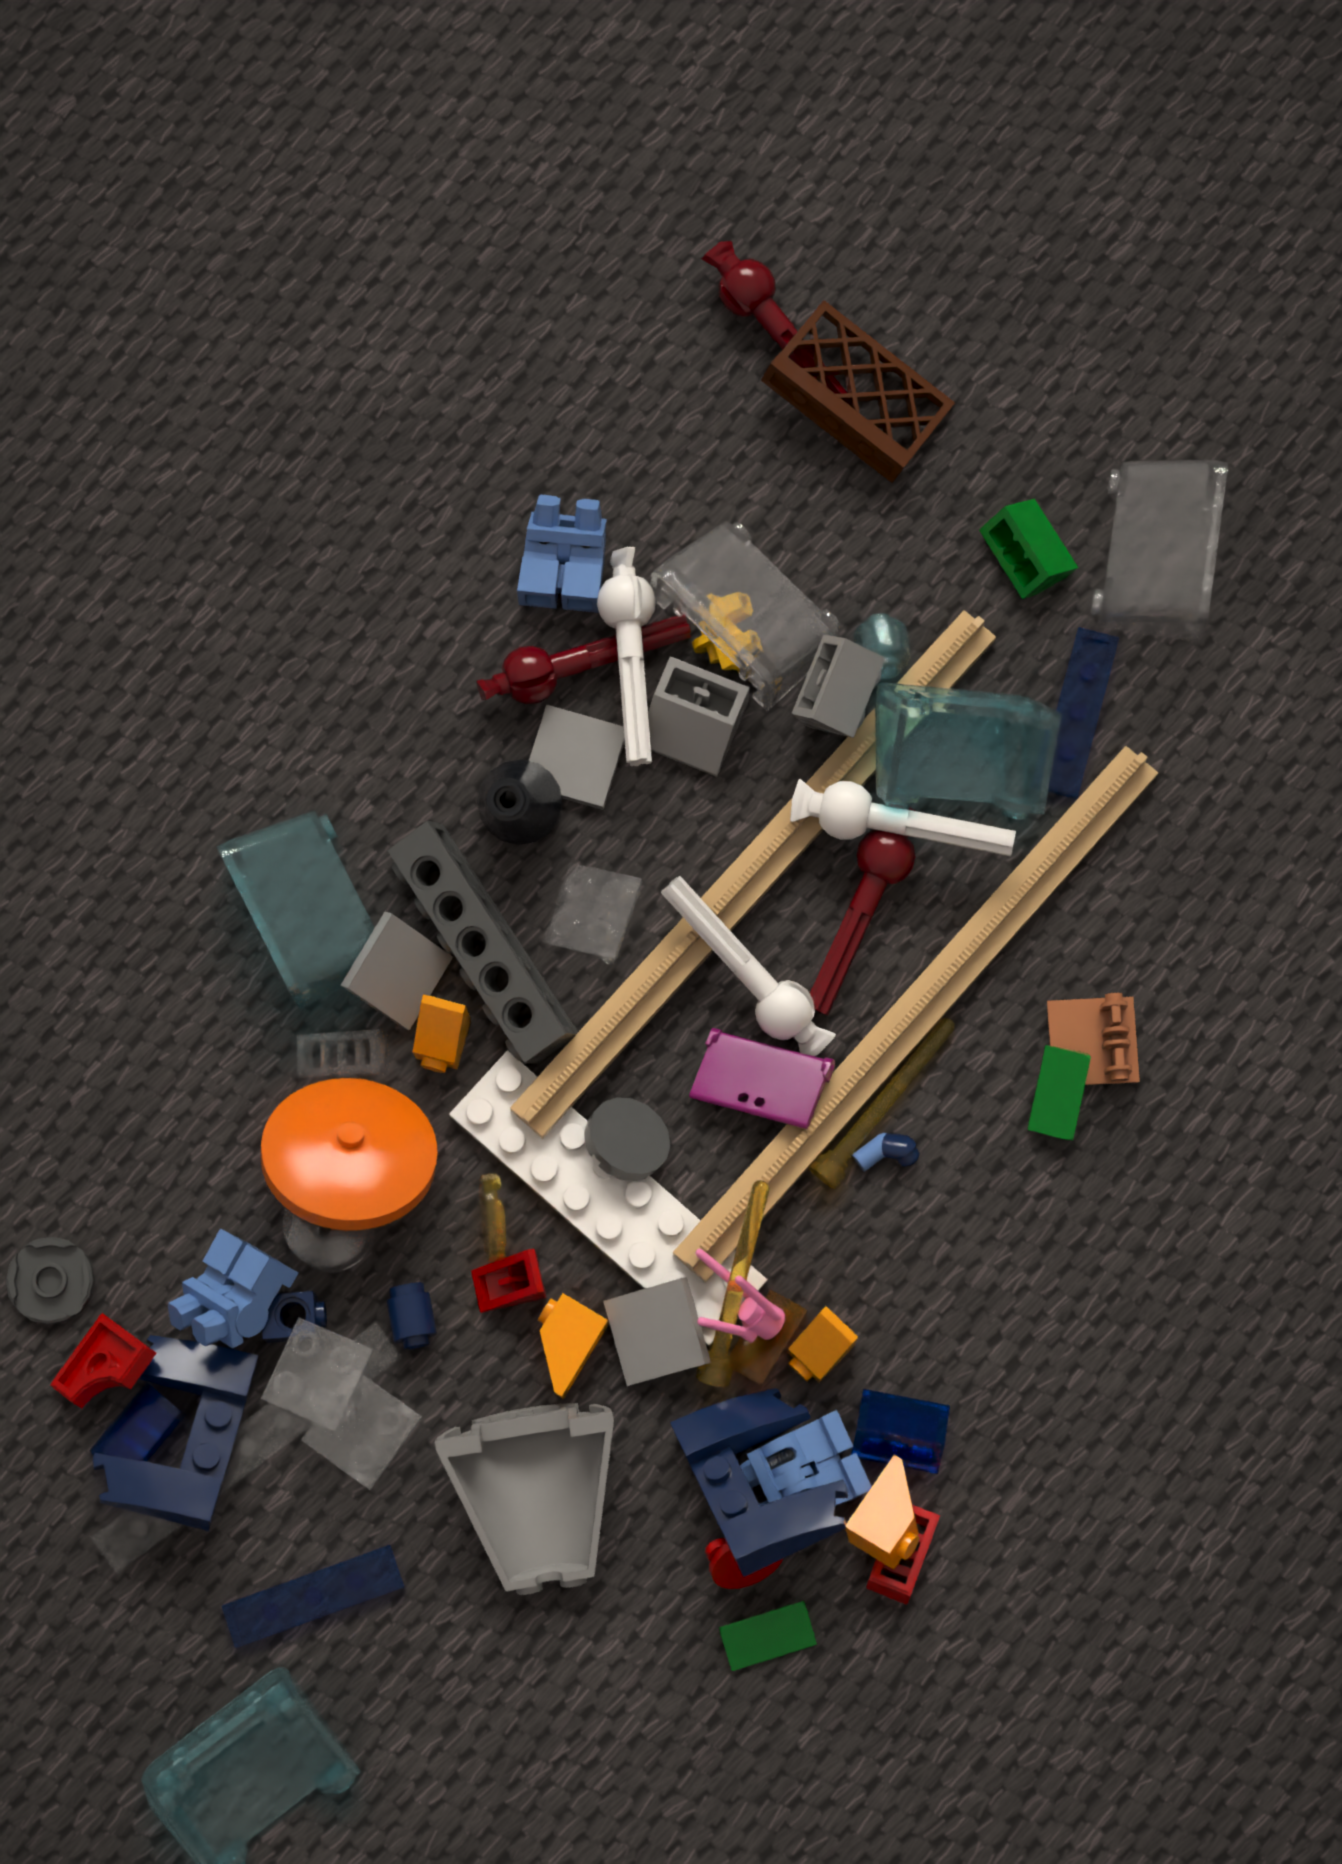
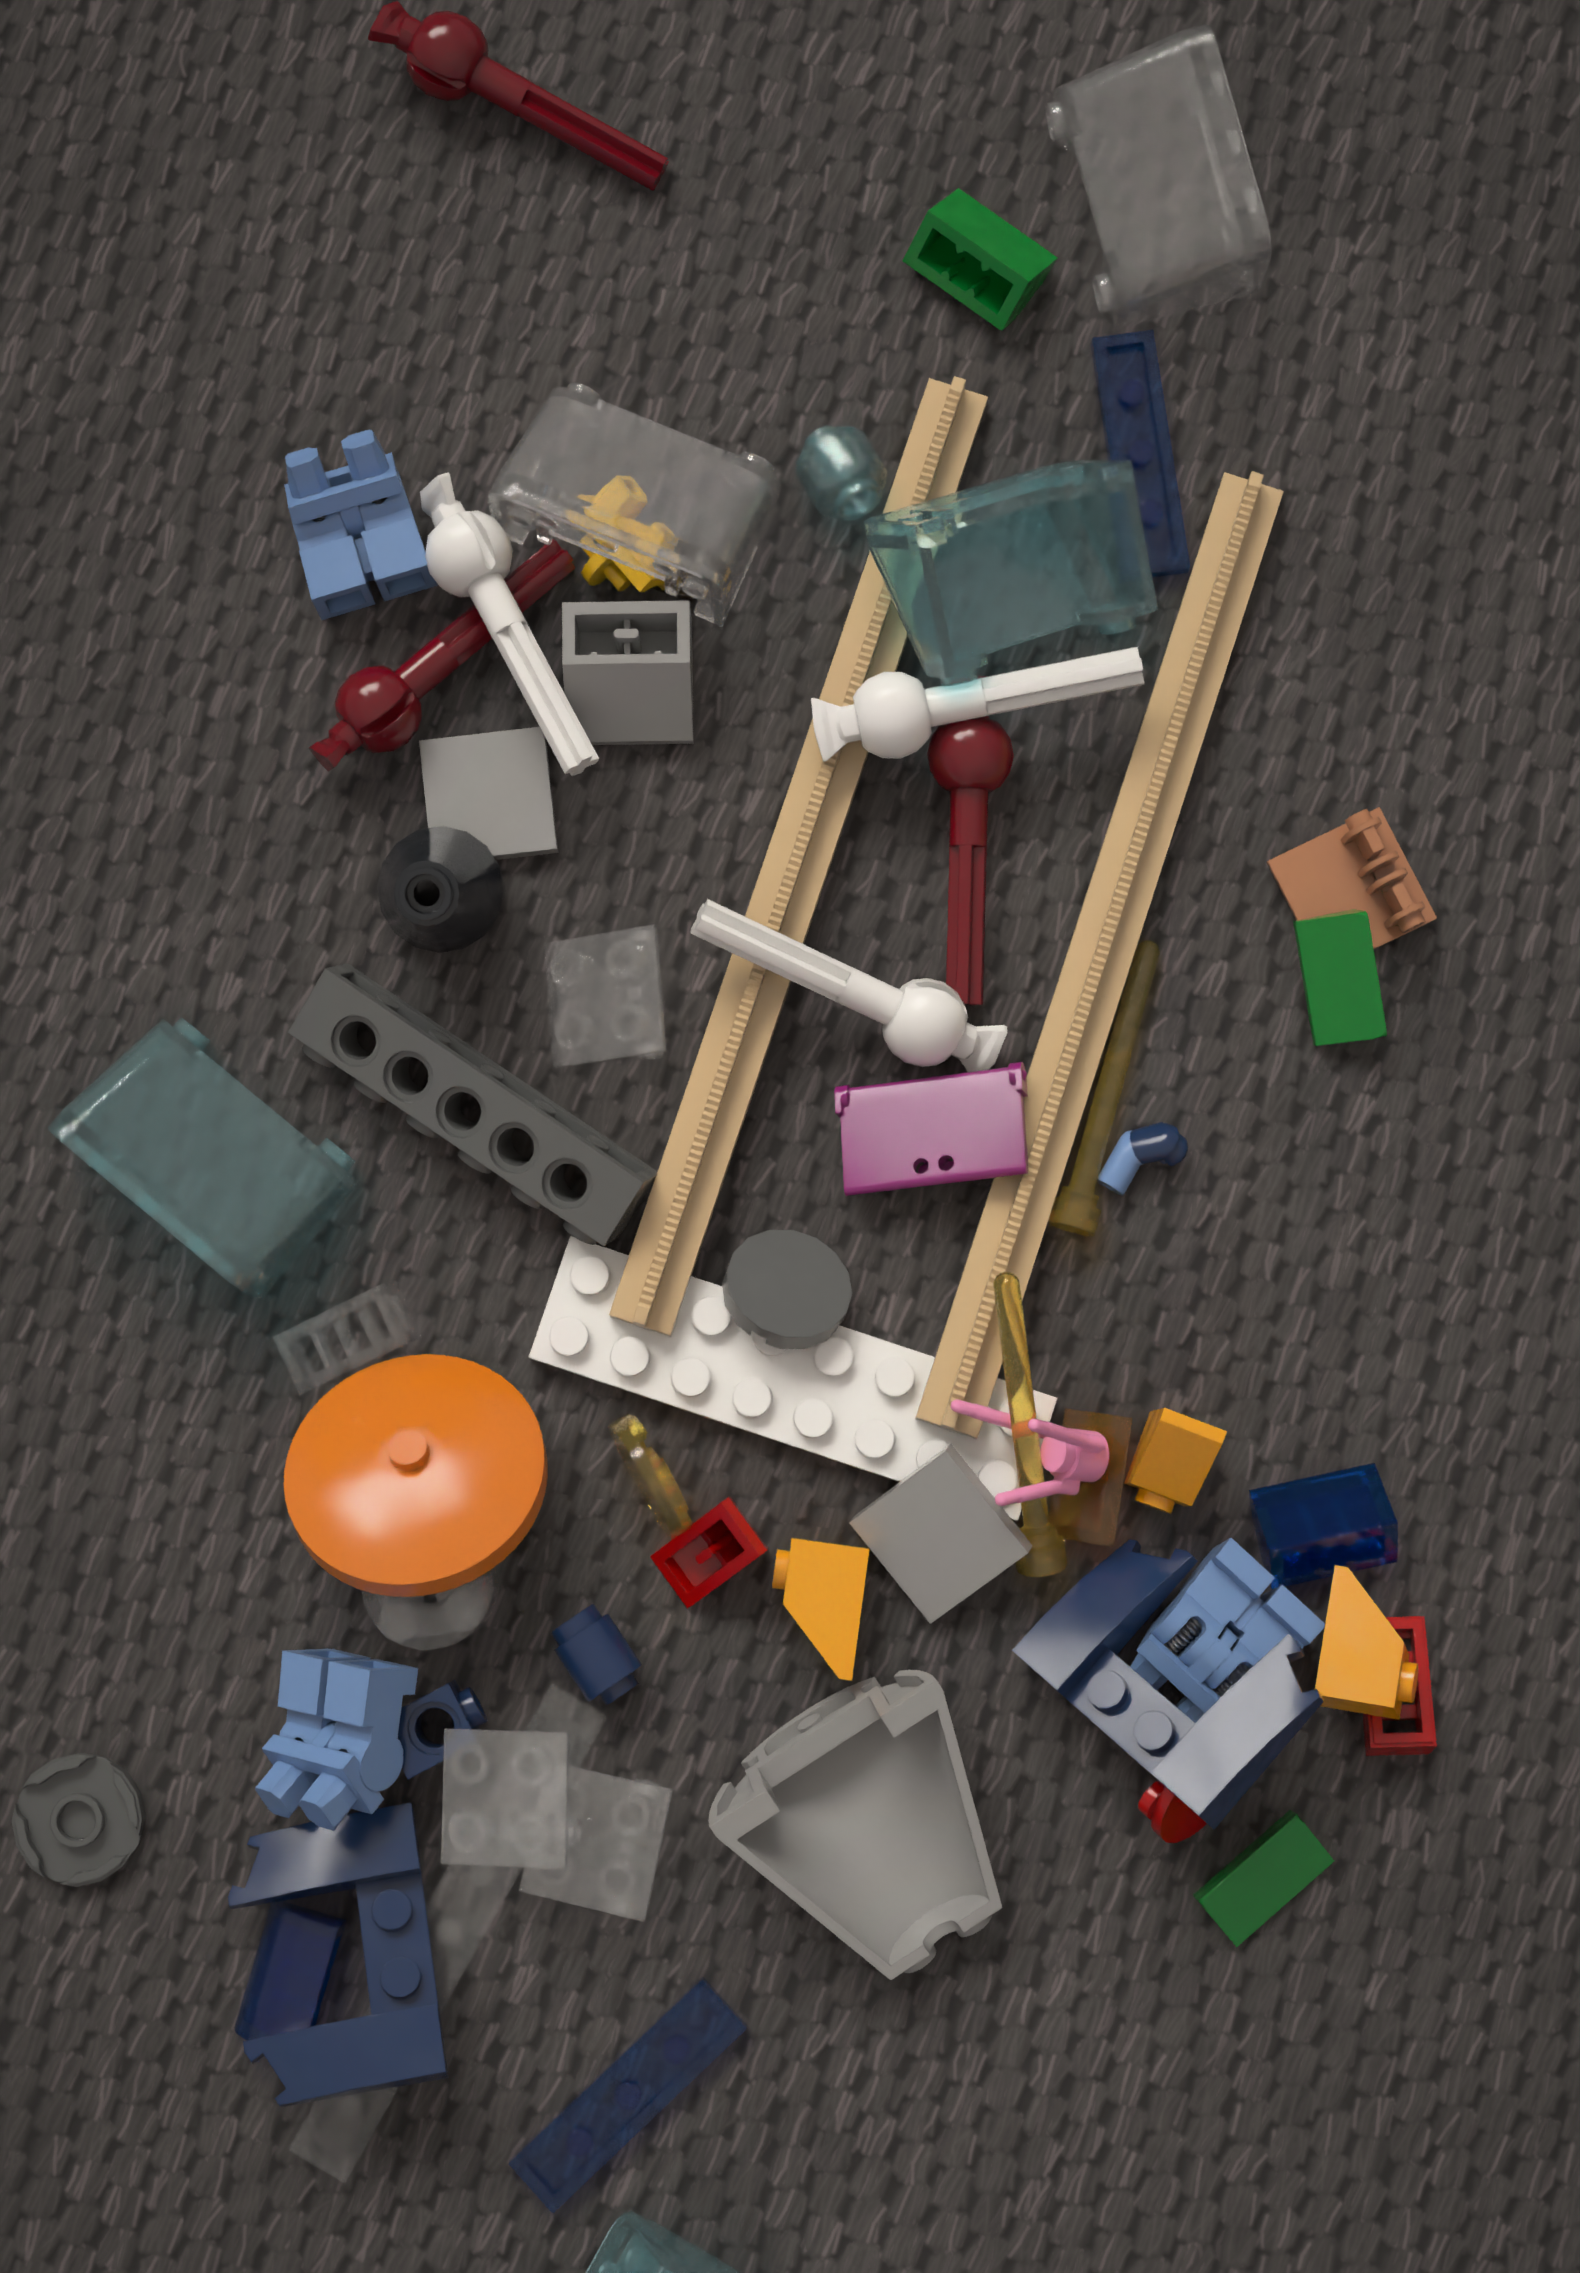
camera: 25 degrees left, 5 degrees up
red tile [50,1313,157,1409] -> none
light grey tile [340,912,453,1030] -> none
light orange slope [413,994,471,1073] -> none
reddish brown fence [761,300,955,483] -> none
light grey slope [792,634,885,738] -> none

